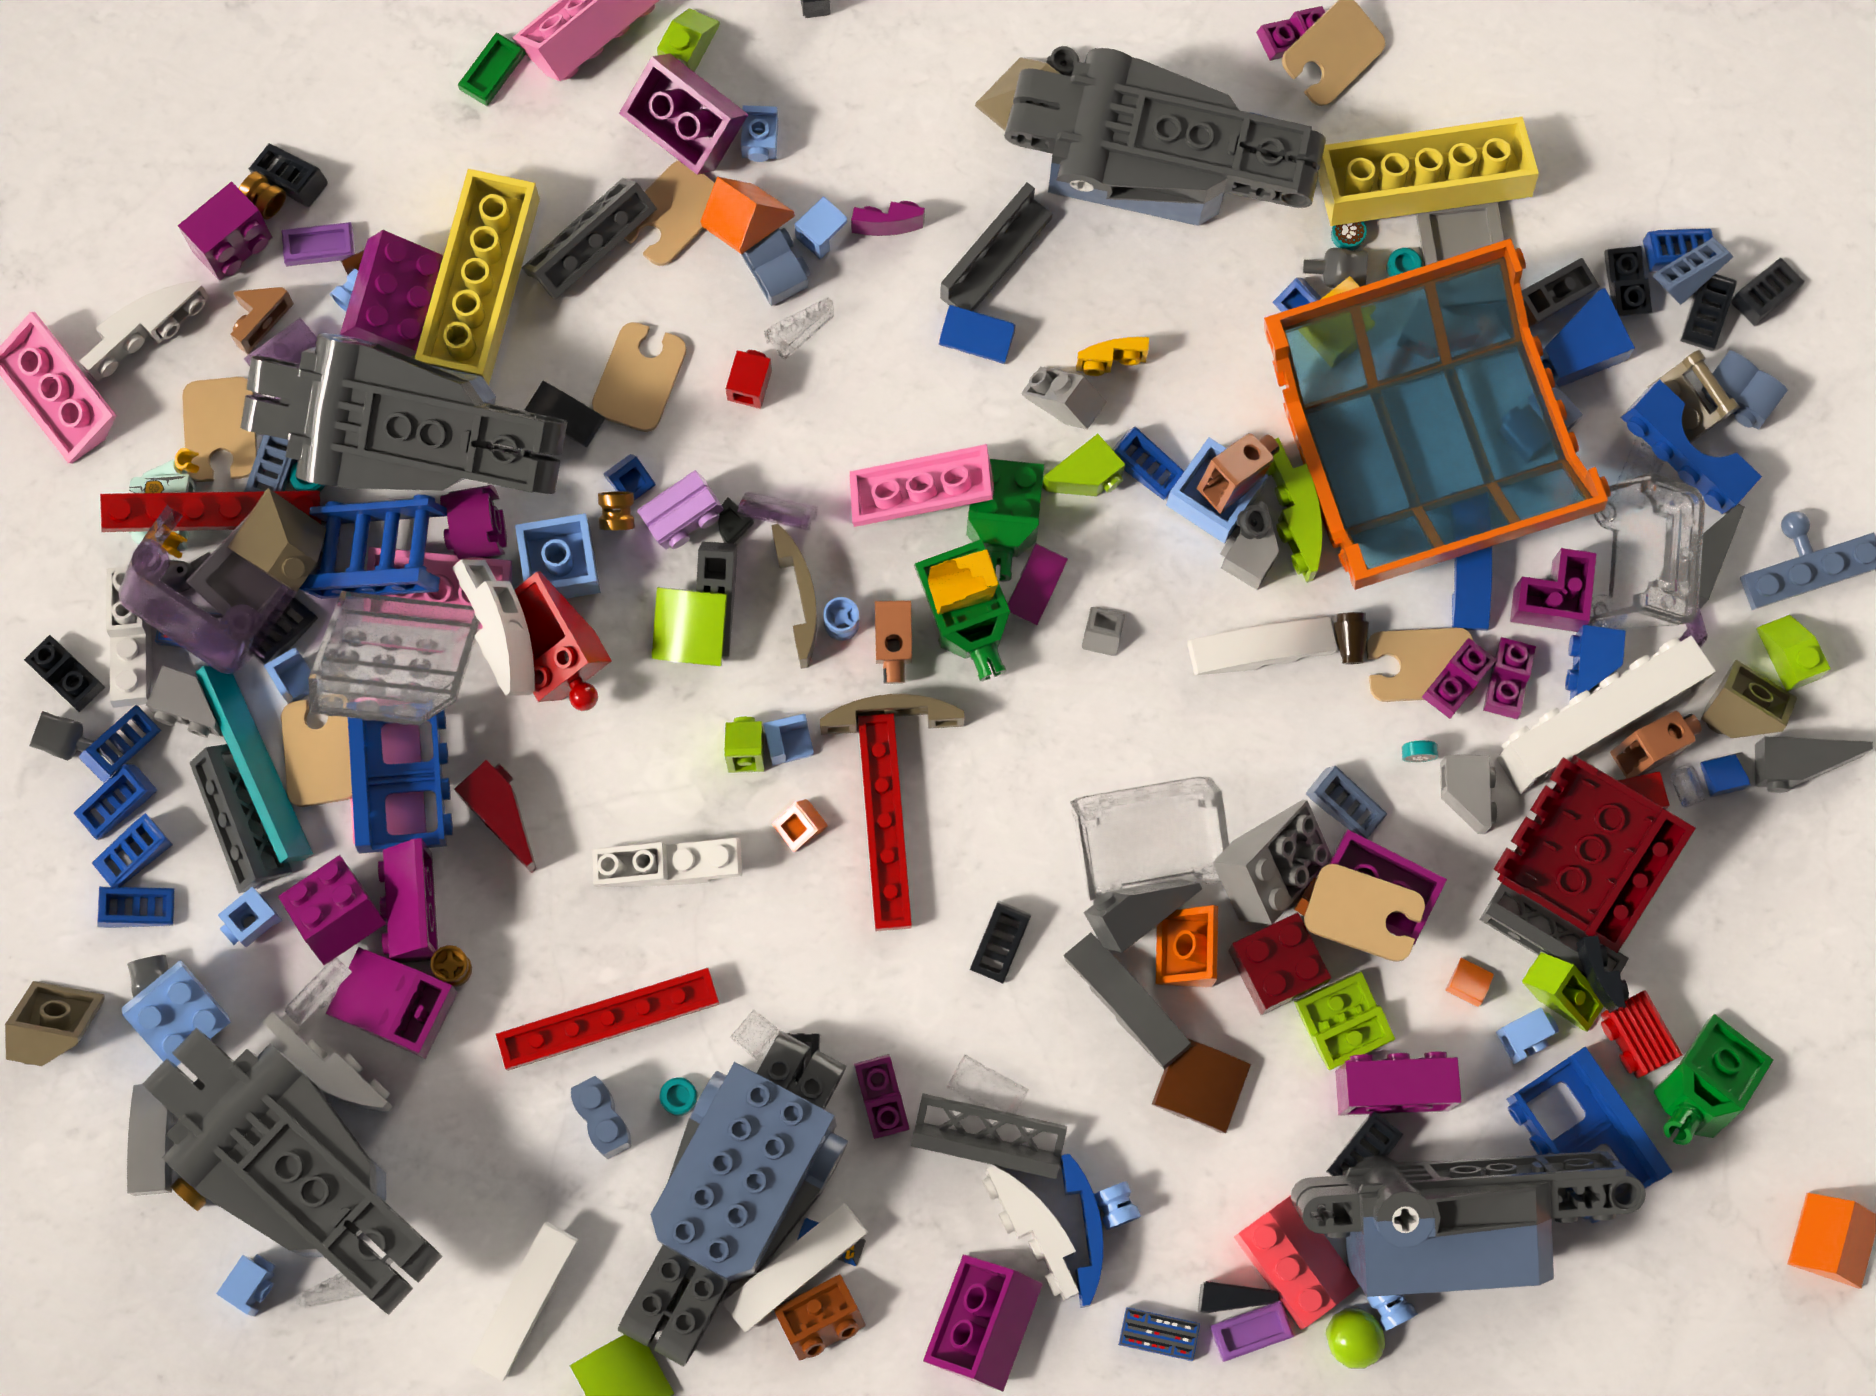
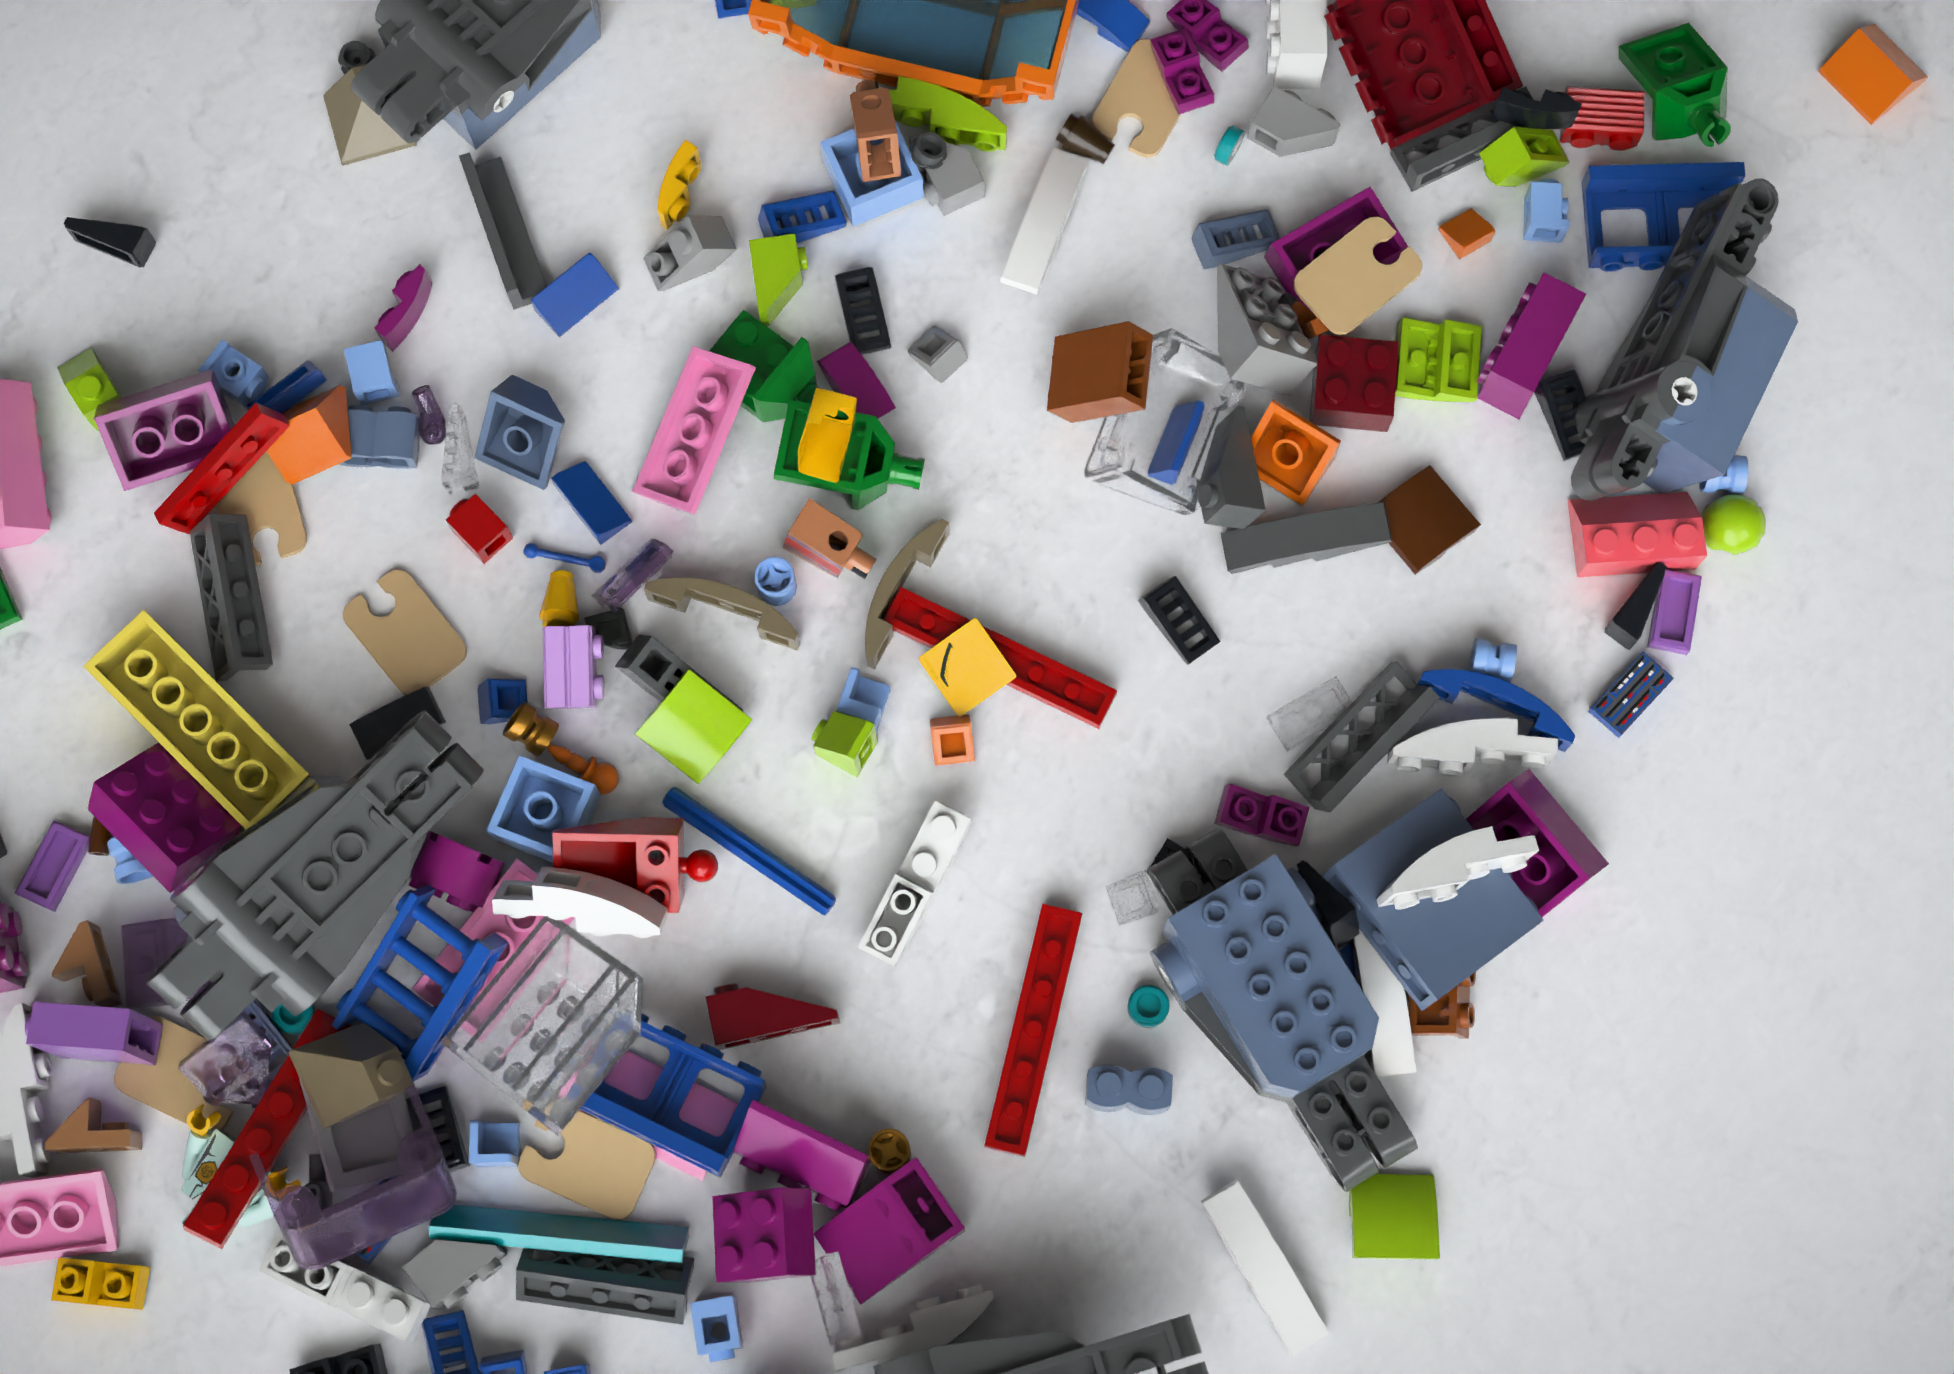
camera: 55 degrees left, 0 degrees up
none -> medium lavender brick [25,1002,163,1065]
none -> medium nougat slope [45,1097,142,1153]
none -> yellow slope [51,1257,150,1310]
none -> red plate [154,403,290,535]
none -> clear purple slope [178,1012,272,1108]
none -> blue tile [247,360,327,413]
none -> clear purple arm [411,385,447,445]
none -> sand blue slope [474,375,565,490]
none -> blue hinge [523,543,605,573]
none -> yellow cone [539,570,579,627]
none -> orange bar [547,745,619,795]
none -> blue slope [551,461,632,545]
none -> blue axle [662,787,836,915]
none -> black slope [835,267,891,355]
none -> yellow sticker [919,618,1016,717]
none -> dark orange brick [1047,321,1153,423]
none -> blue slope [1147,400,1205,485]
none -> black slope [1296,860,1360,948]
none -> sand blue panel [1321,788,1544,1011]
none -> white slope [1376,826,1539,910]

